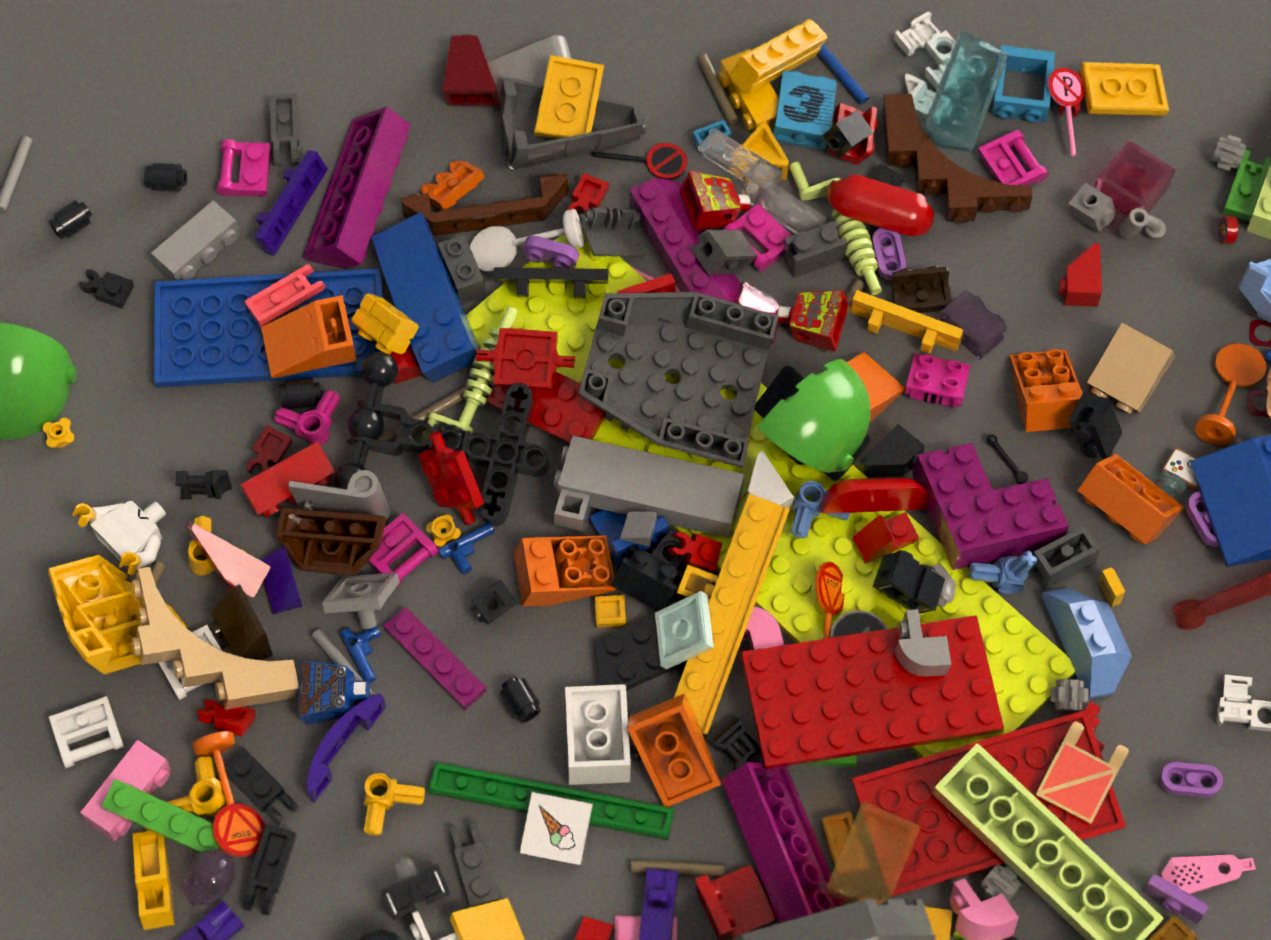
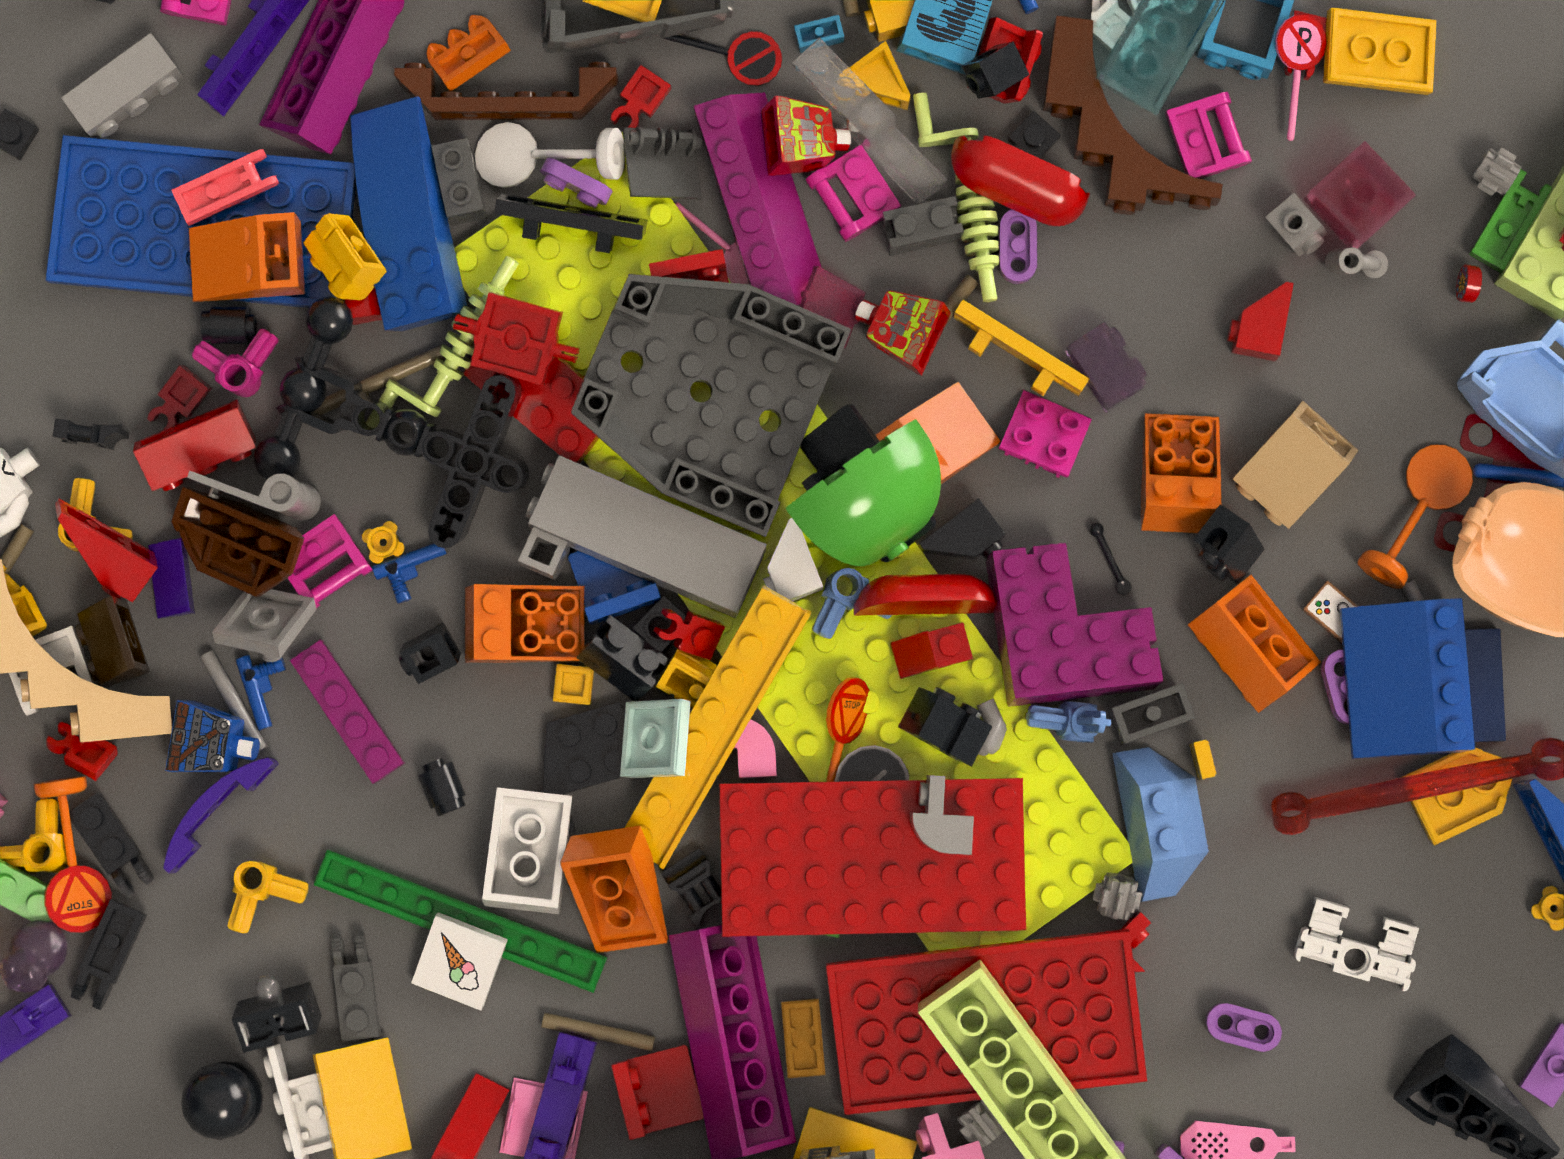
camera: 15 degrees right, 20 degrees up
red plate [418,431,484,525] -> none
light grey slope [620,511,657,547] -> none
dark grey brick [691,229,758,275] -> none
clear yellow piece [826,802,921,904] -> none
dark brown bracket [891,266,953,313] -> none
coral flag [1035,722,1129,824] -> none
clear light blue tile [1157,470,1188,496] -> none

